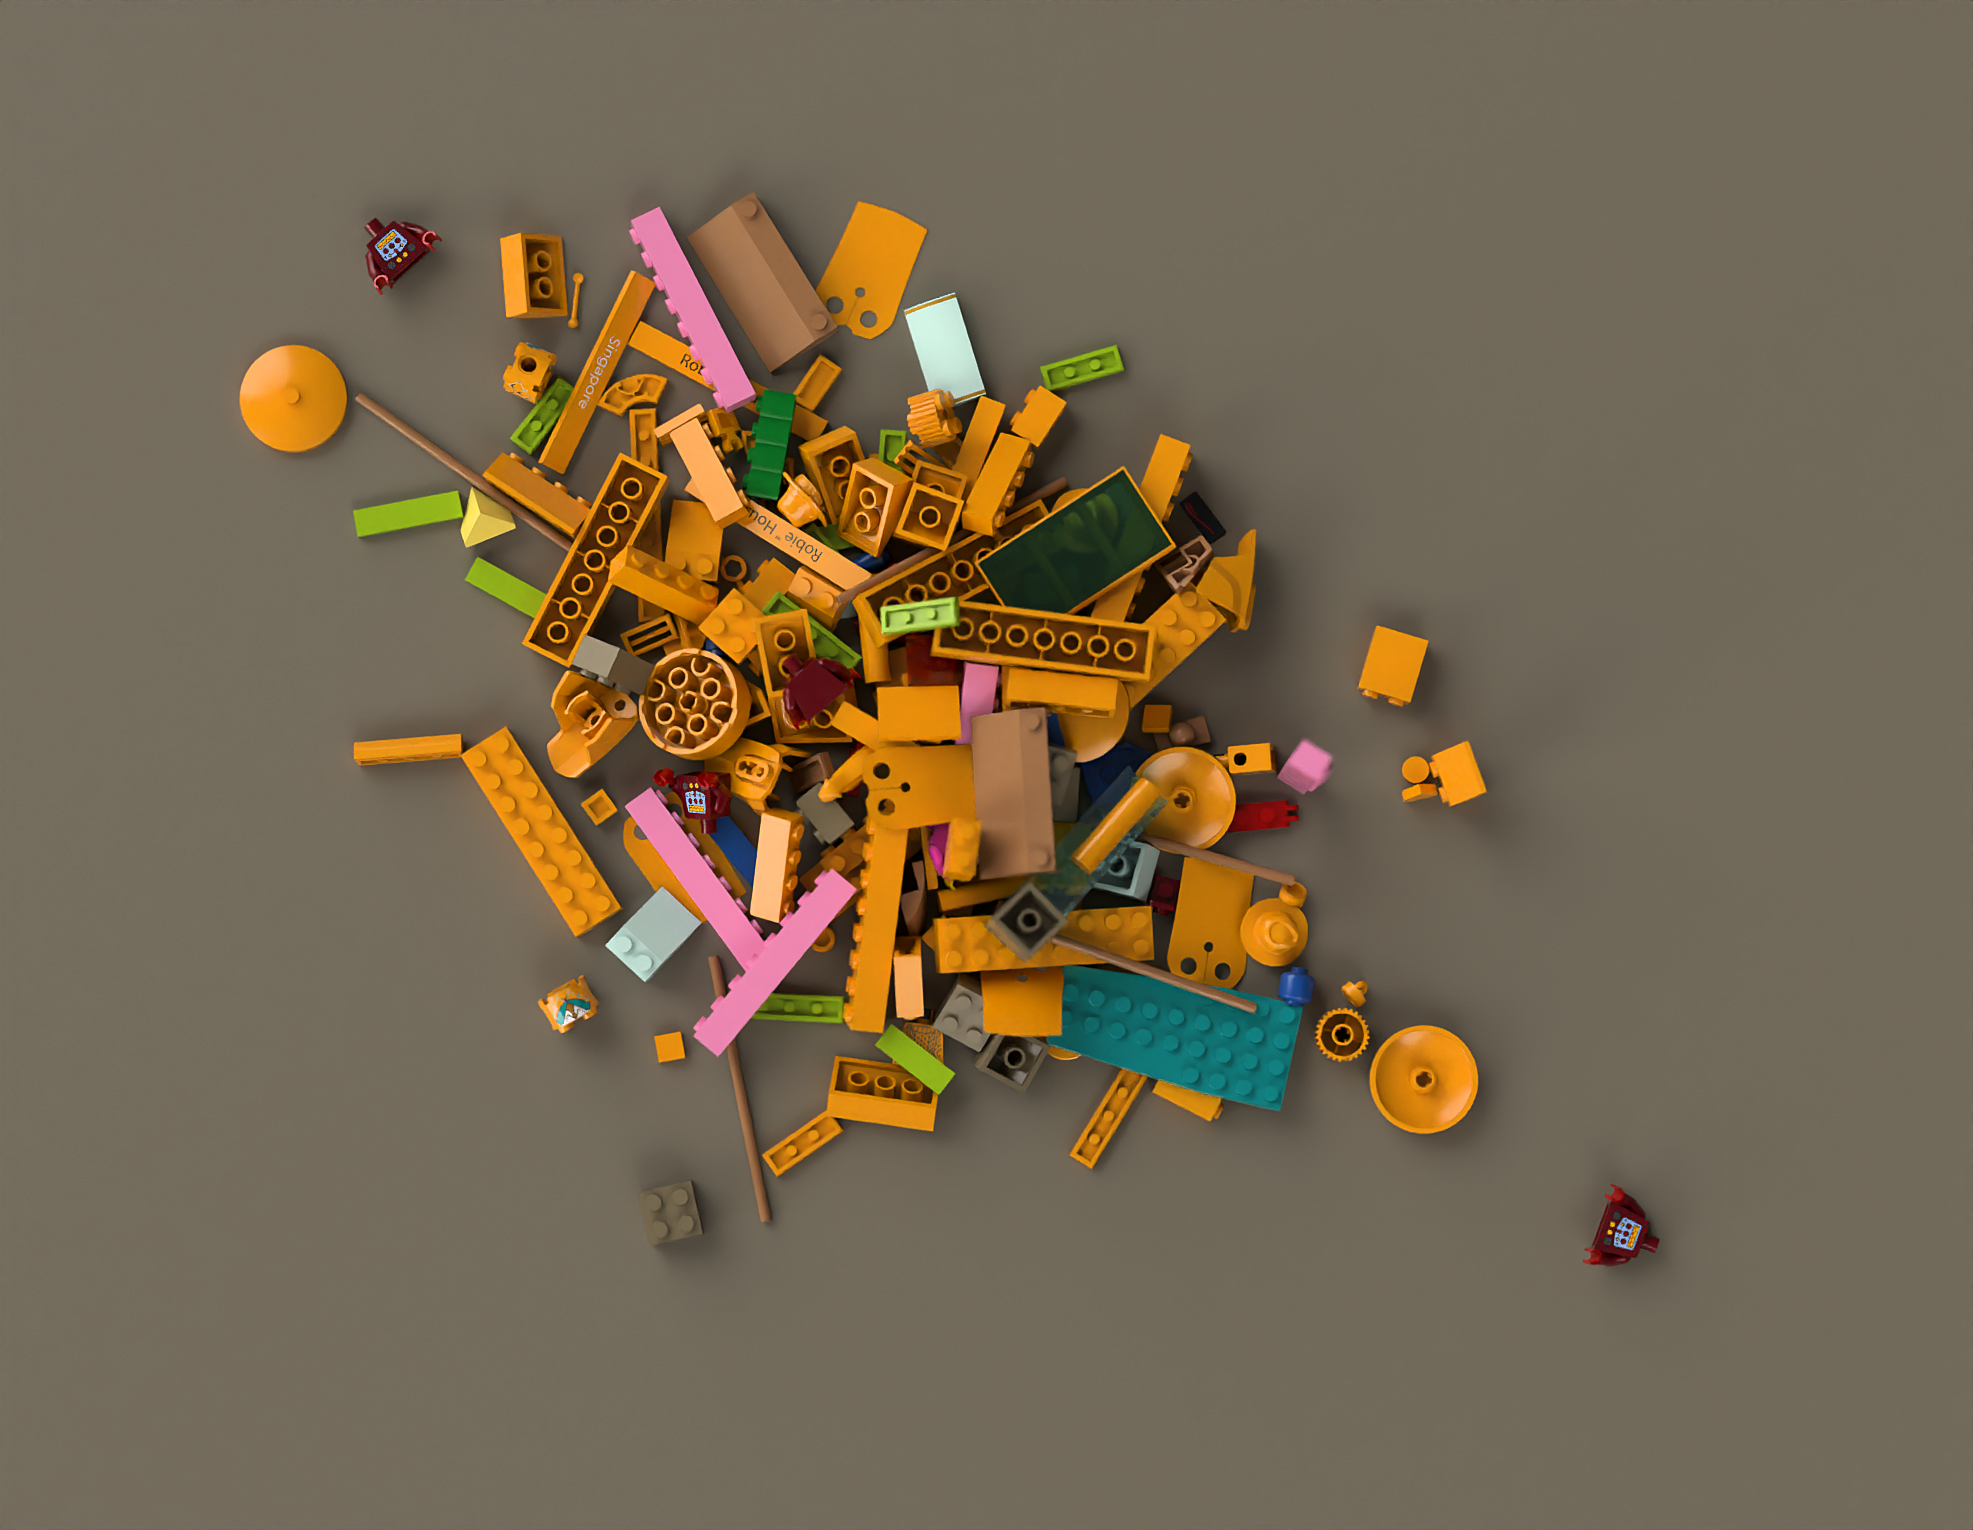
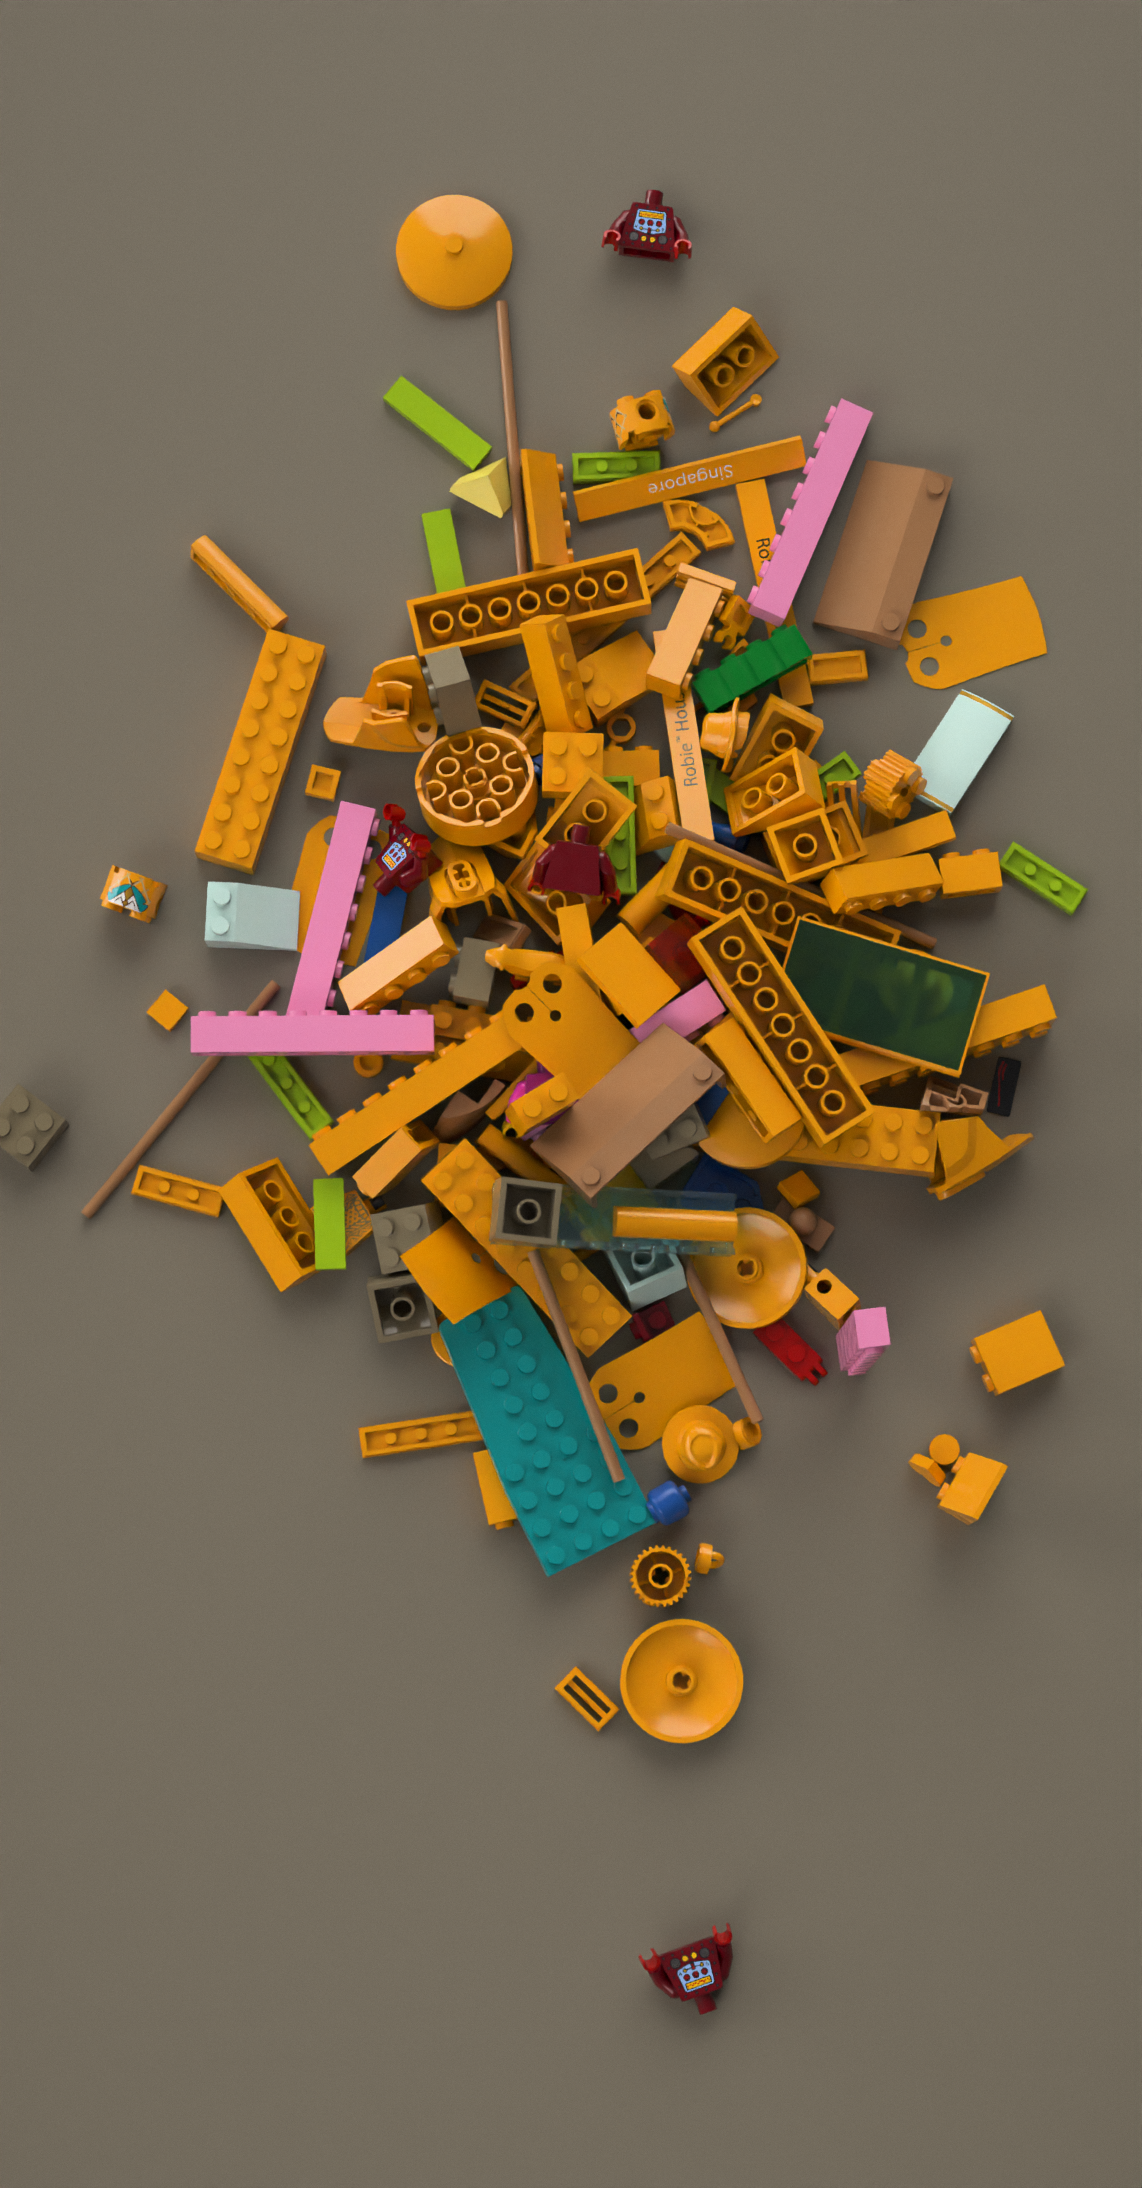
camera: 45 degrees right, 5 degrees down
lime tile [881,597,960,636] -> none
none -> light orange tile [554,1666,620,1732]

